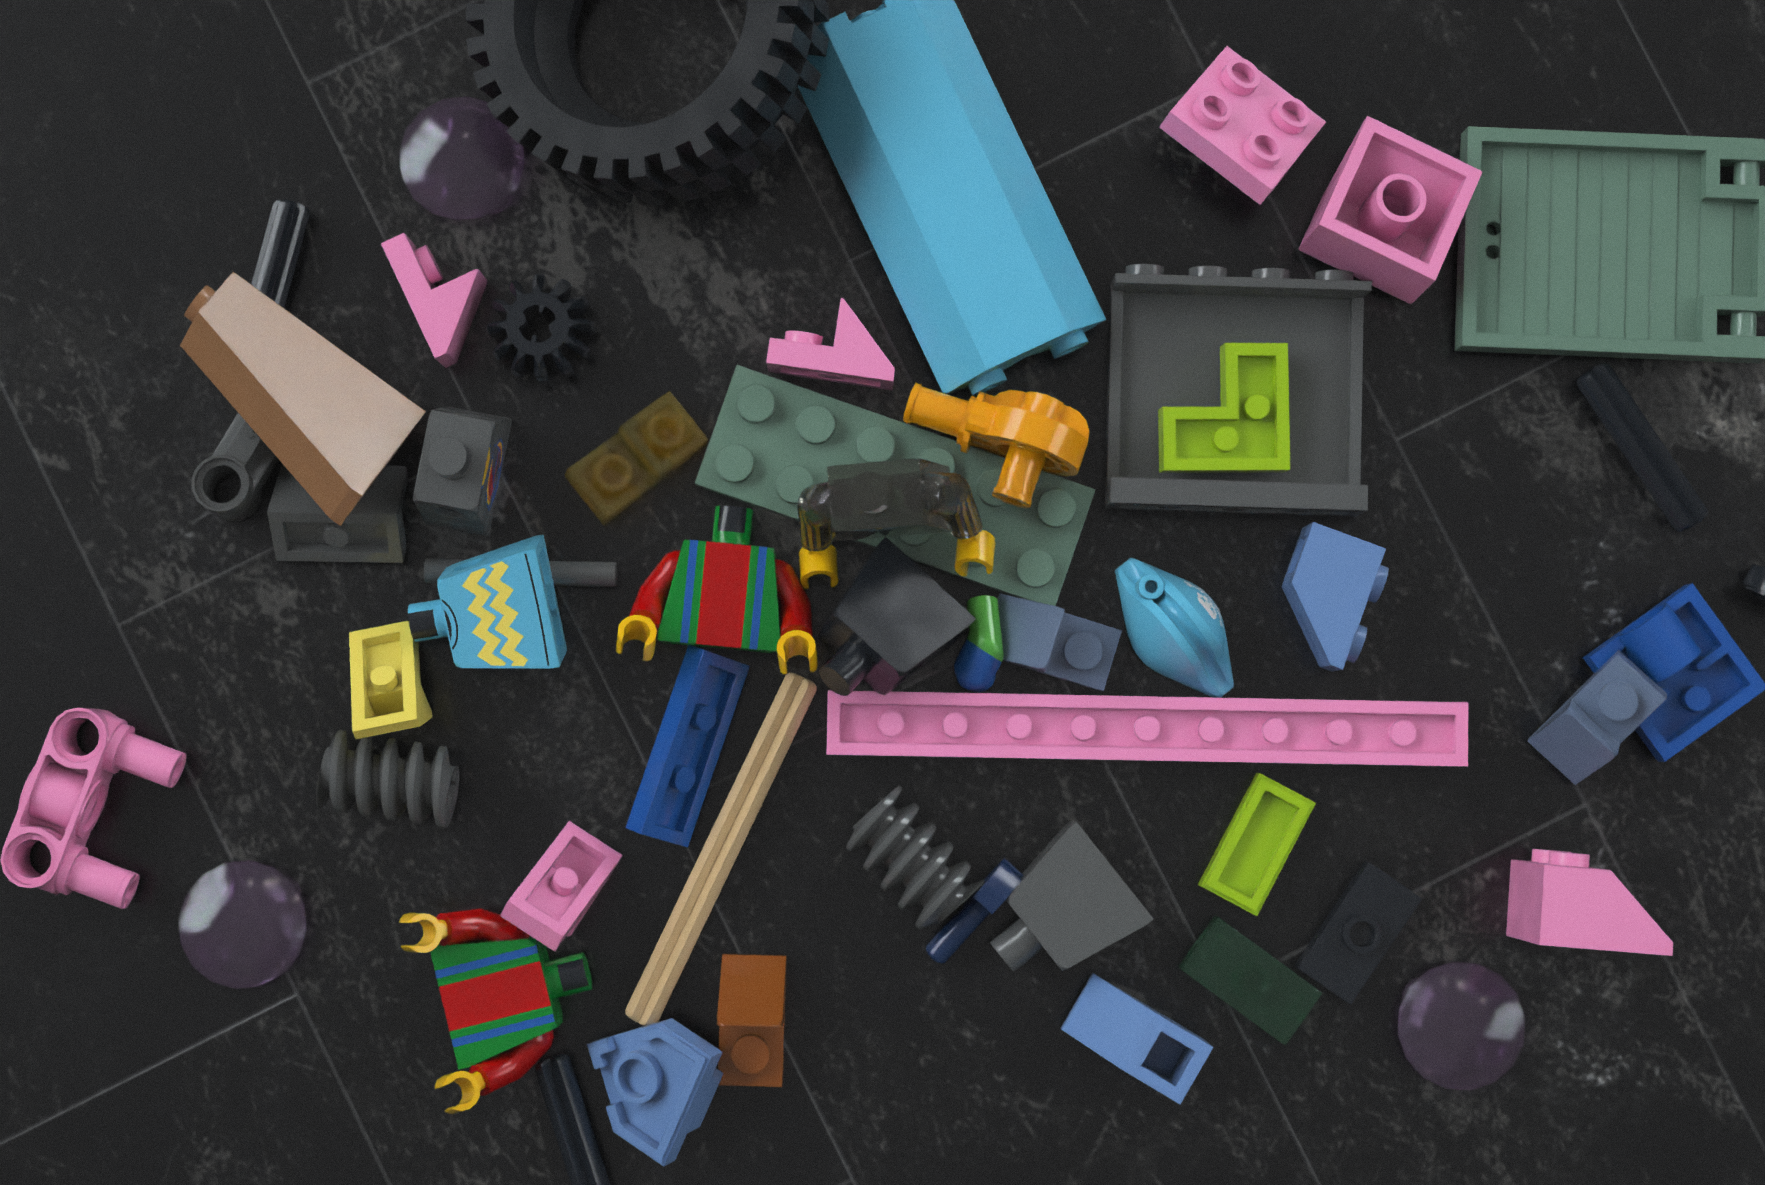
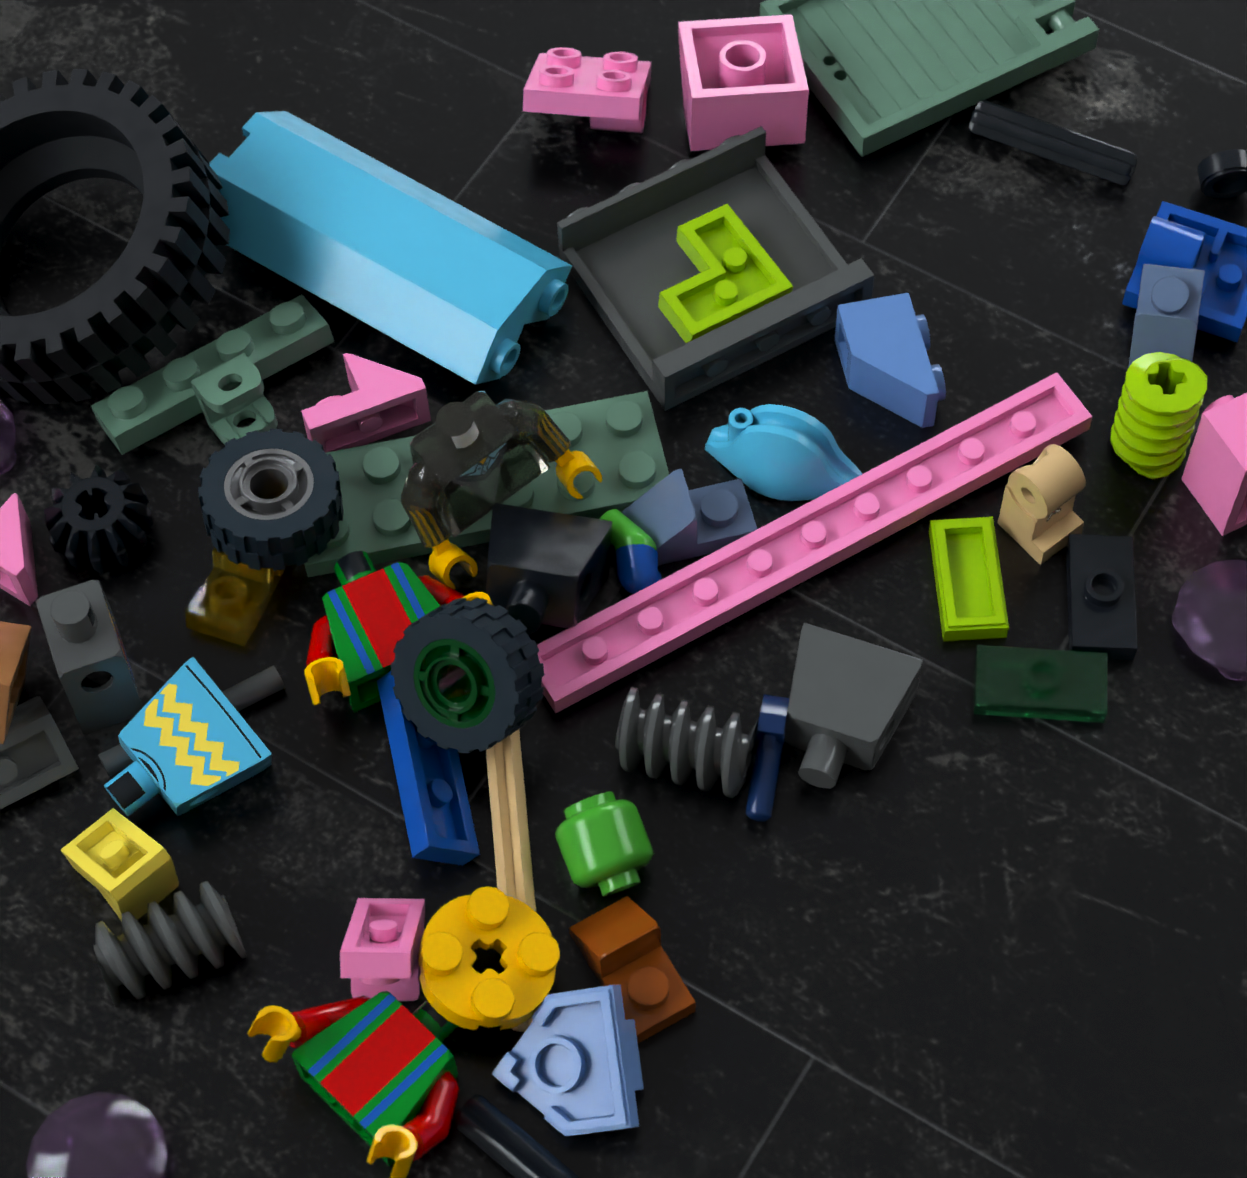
camera: 25 degrees left, 25 degrees down
light orange pin [903,383,1089,508] -> none
medium blue slope [1061,973,1213,1104] -> none
none -> sand green plate [91,295,335,455]
none -> black wheel [198,429,343,571]
none -> black wheel [391,598,545,753]
none -> yellow plate [418,886,560,1030]
none -> bright green head [555,791,653,897]
none -> tan leg [998,444,1086,565]
none -> lime piece [1110,352,1208,479]

